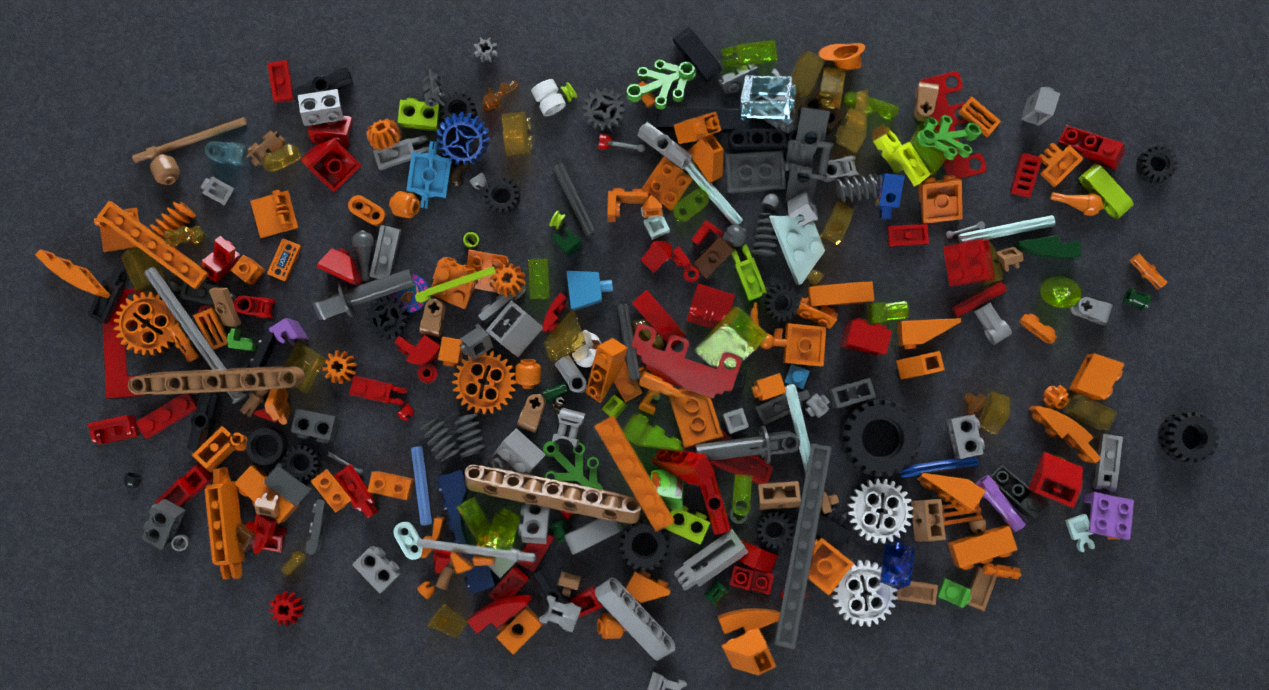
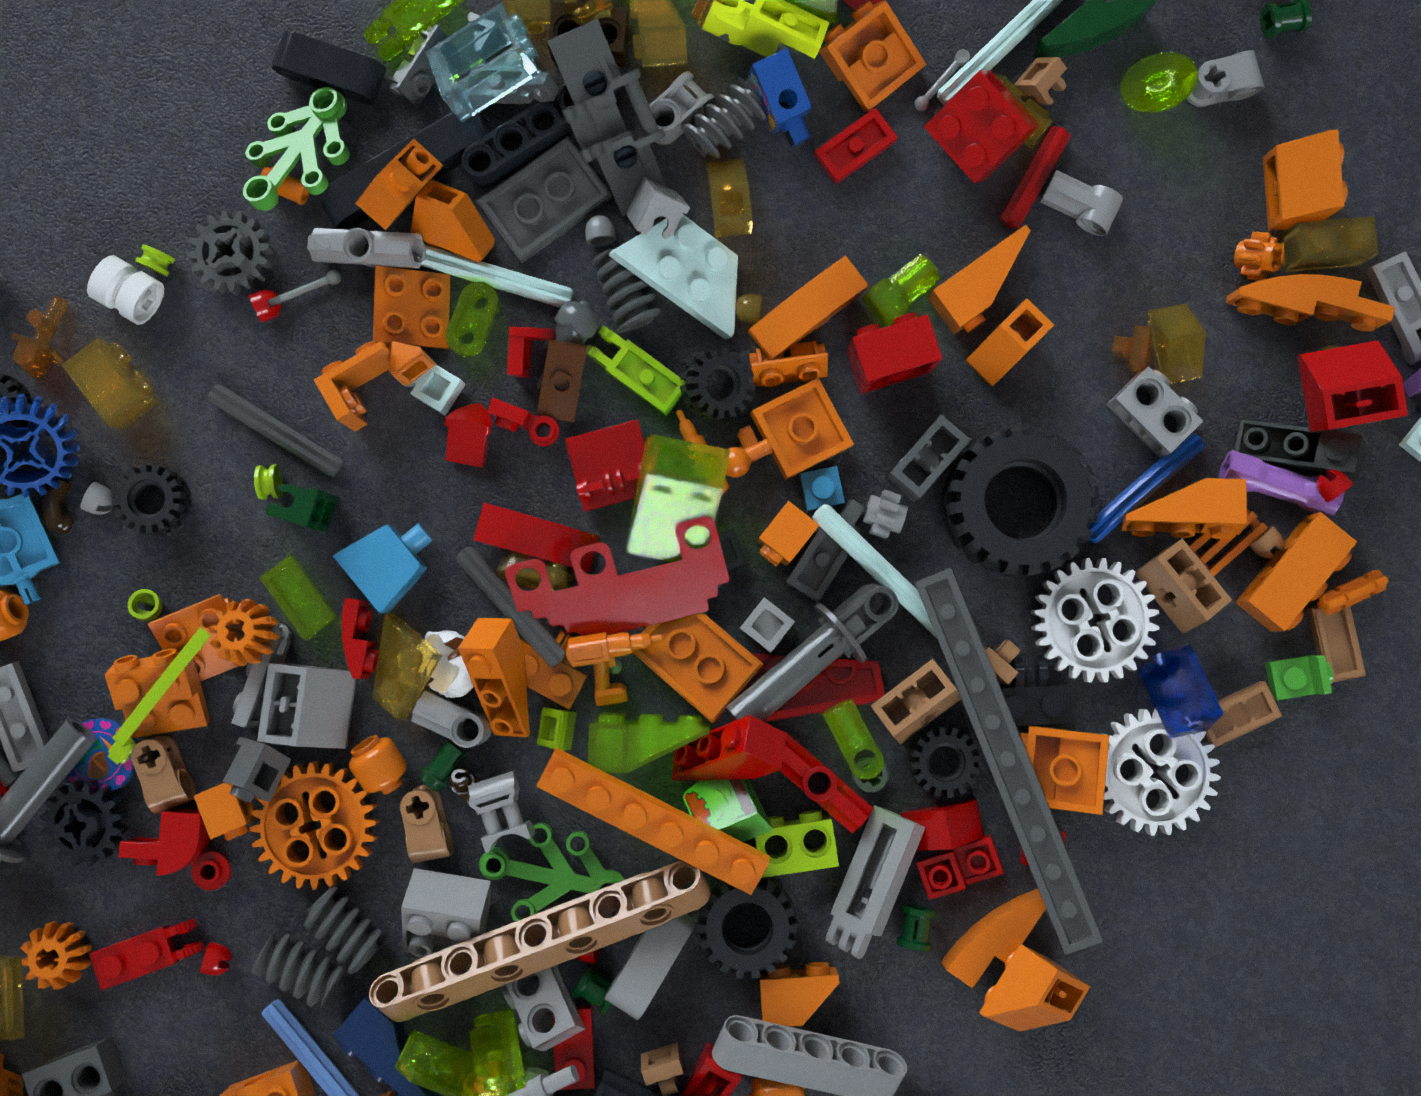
camera: 30 degrees left, 0 degrees up
orange plate [1019,313,1057,344] -> none
none -> red hinge [1316,469,1354,503]

